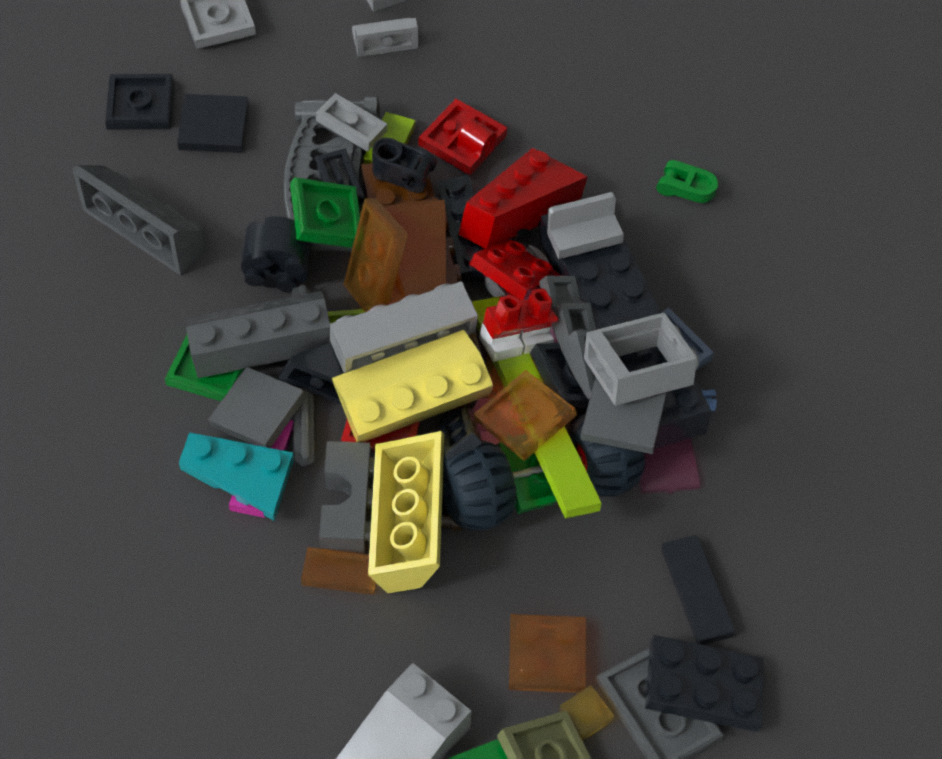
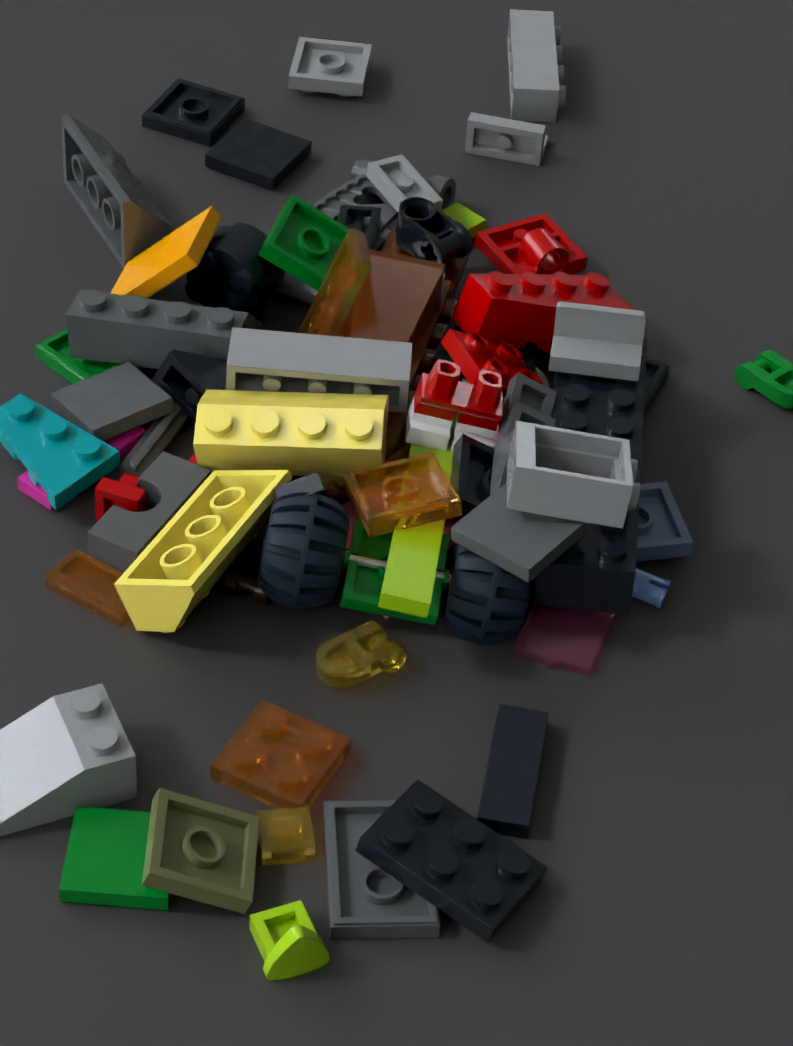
camera: 25 degrees right, 15 degrees down
none -> red tile [95,473,146,523]
none -> light orange tile [111,206,222,299]
none -> clear yellow plate [316,621,407,688]

